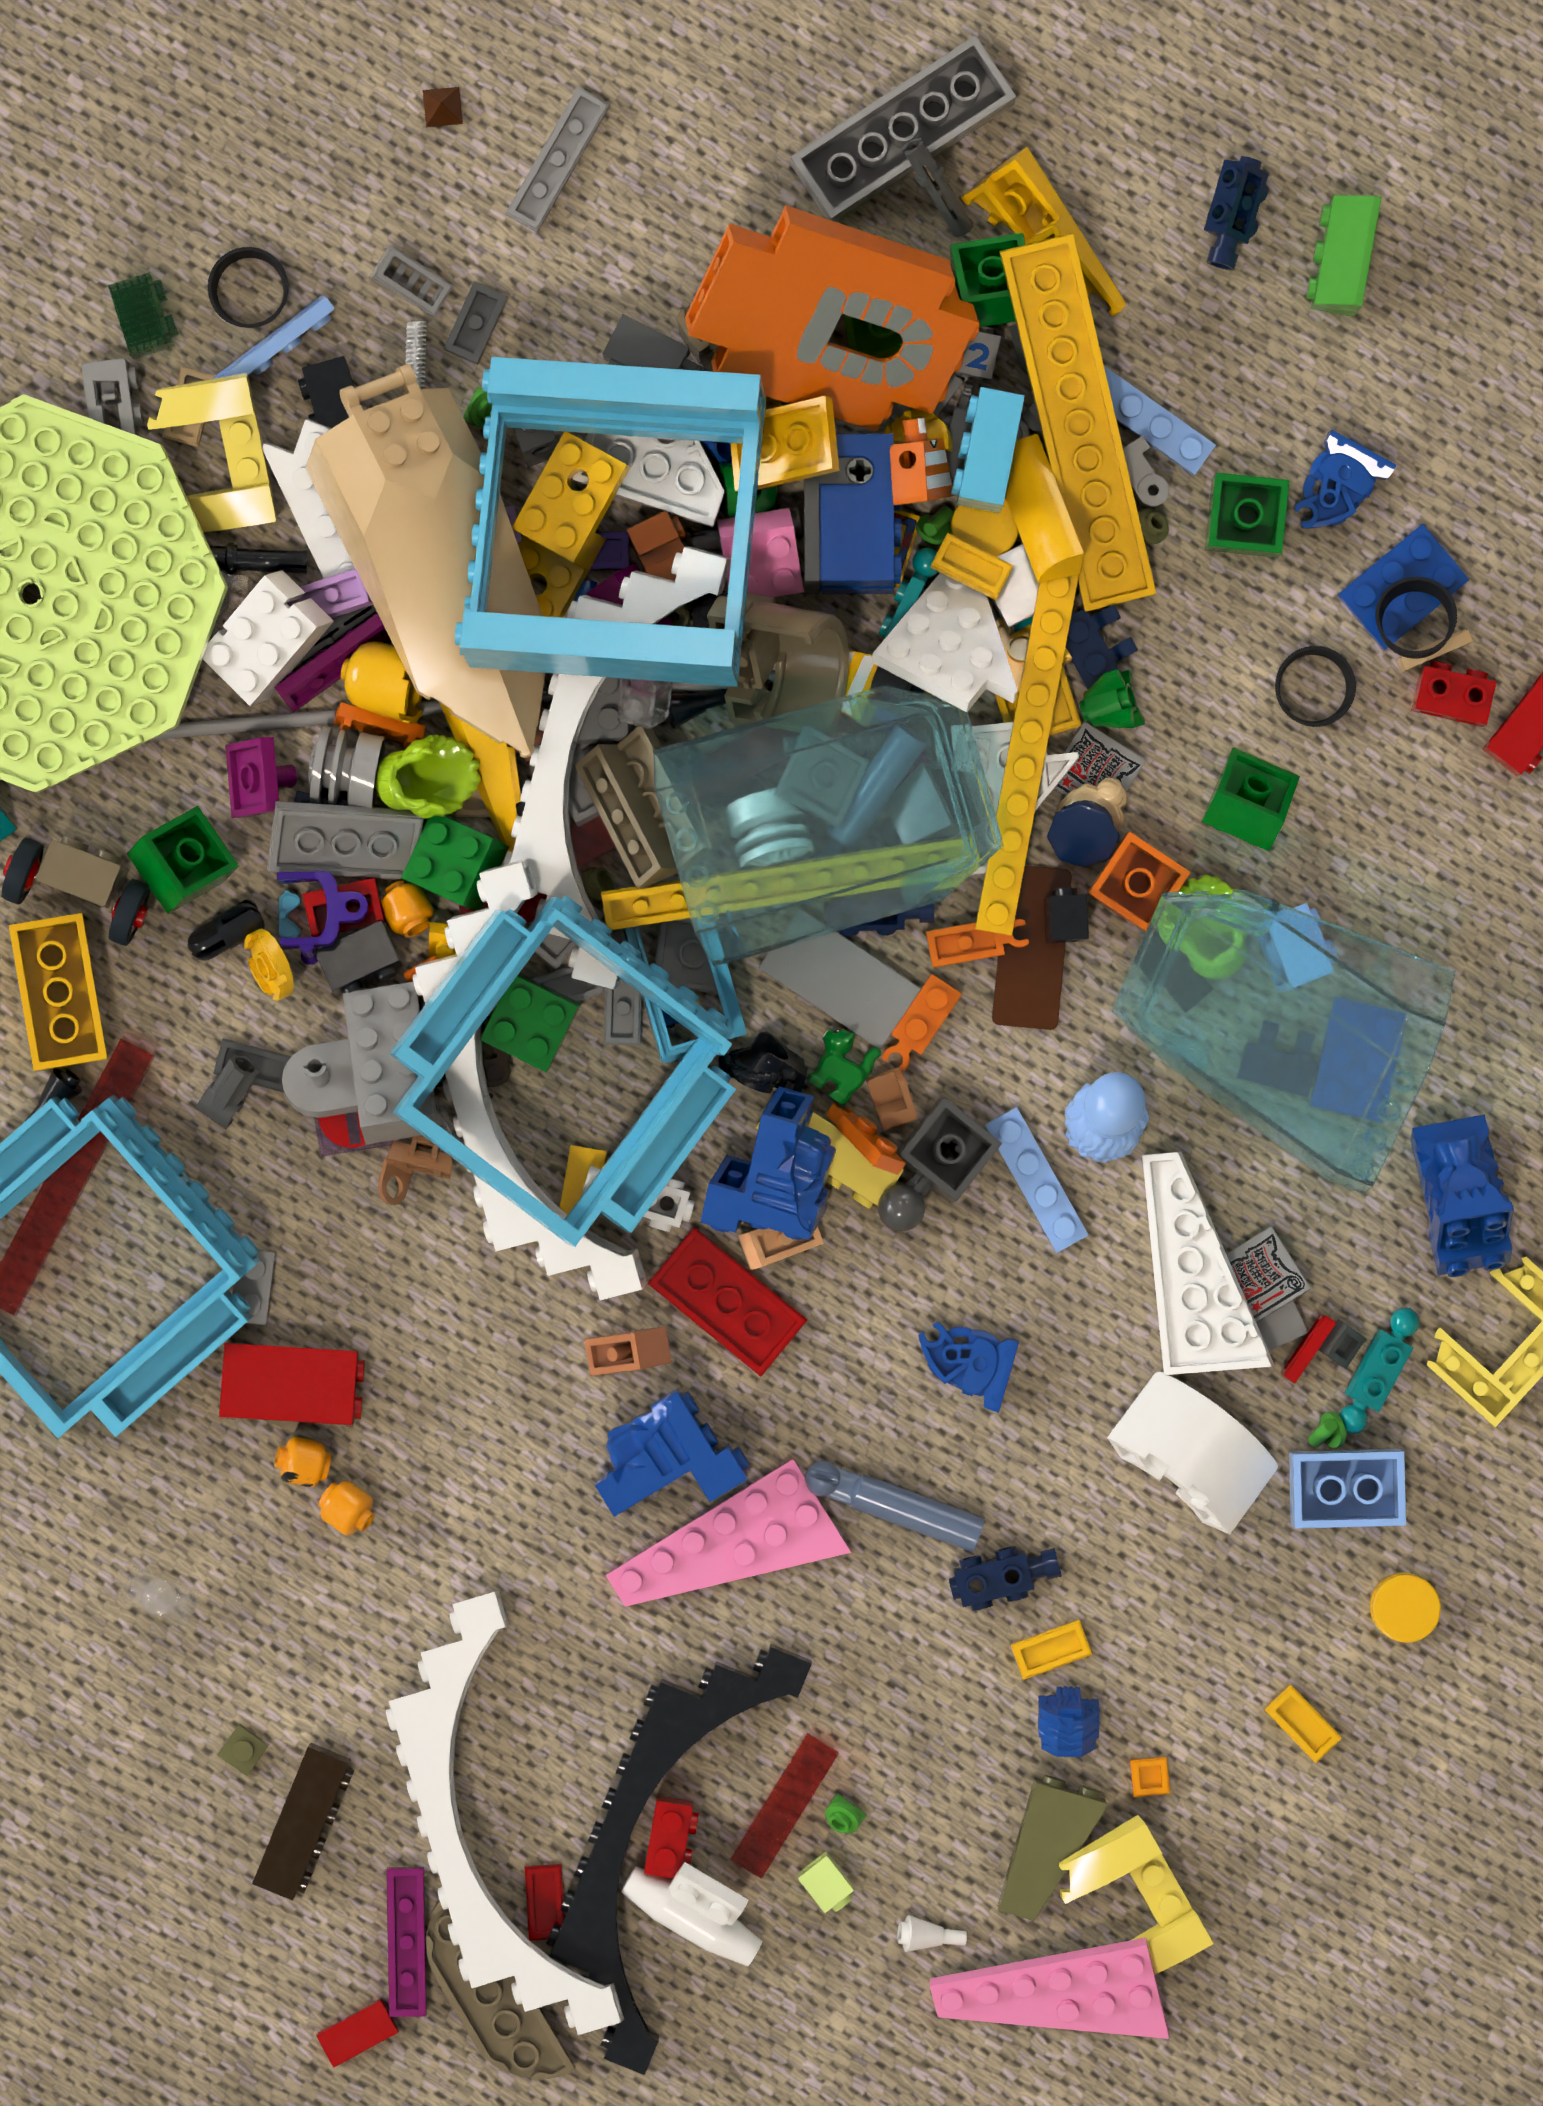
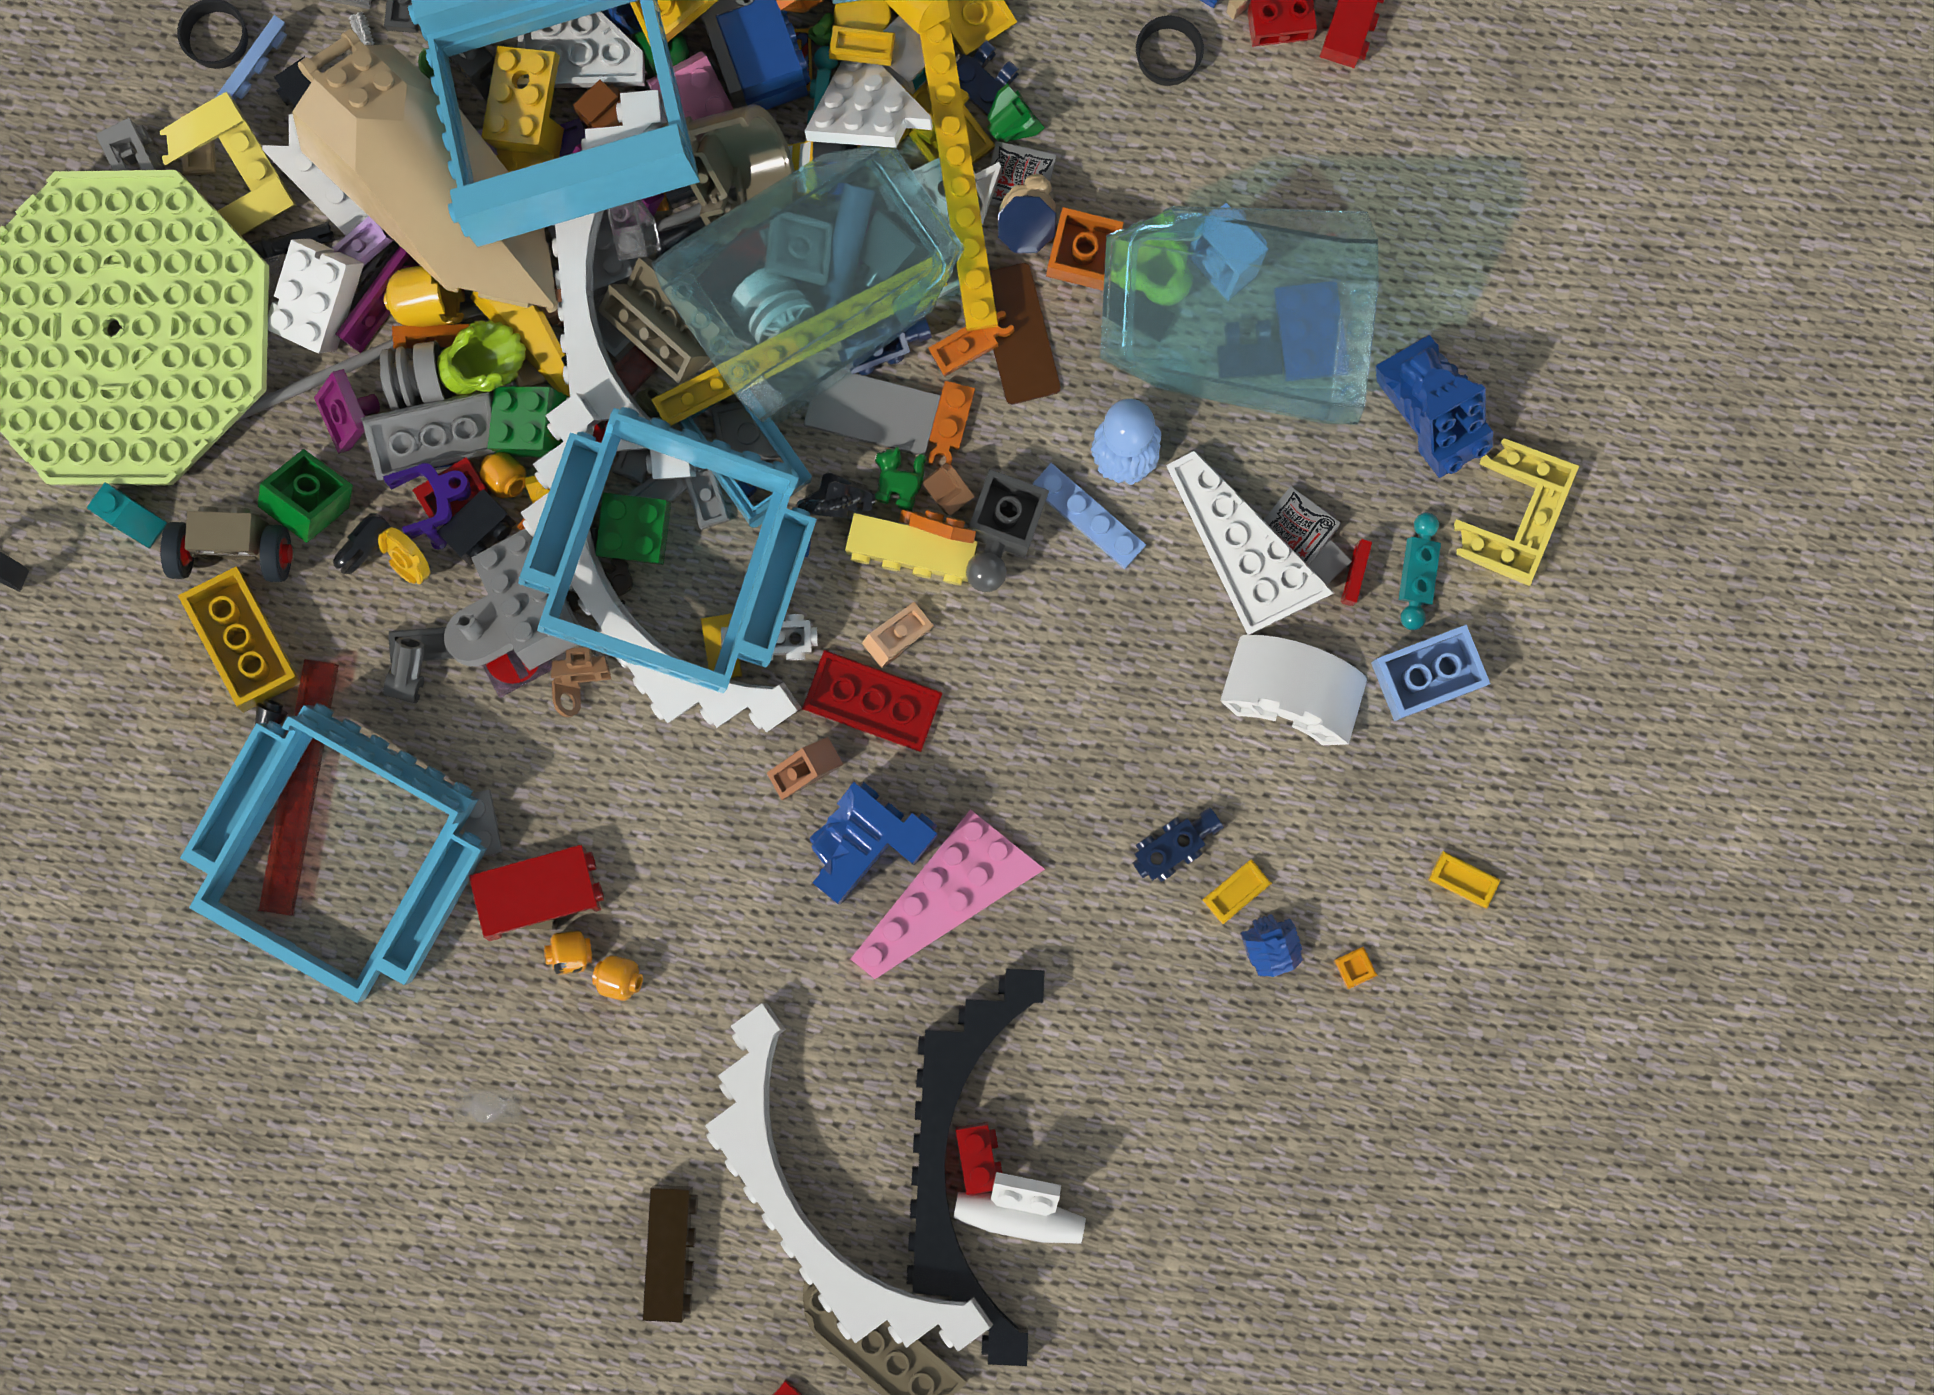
camera: 15 degrees left, 5 degrees down
clear green brick [108,272,179,360] -> none
olive plate [217,1724,269,1776] -> none
medium azure piece [279,890,301,938] -> none
magenta plate [386,1867,427,2017] -> none
red tile [524,1864,565,1941] -> none
blue brick [700,1086,836,1240] -> none
clear red plate [730,1732,839,1879] -> none
yellowish green brick [797,1851,854,1913] -> none
sand blue piece [805,1460,985,1552] -> none
bright green plate [825,1793,867,1833] -> none
white cone [897,1915,967,1952] -> none
blue piece [918,1321,1019,1413] -> none
bright pink wing [930,1938,1169,2039] -> none
olive slope [997,1775,1107,1921] -> none
black brick [1044,888,1089,943] -> none
light yellow wedge [1059,1815,1214,1974] -> none
green slope [1202,747,1300,851] -> none
bright green plate [1308,1411,1347,1448] -> none
dark grey plate [1318,1319,1366,1369] -> none
yellow head [1370,1572,1441,1643] -> none

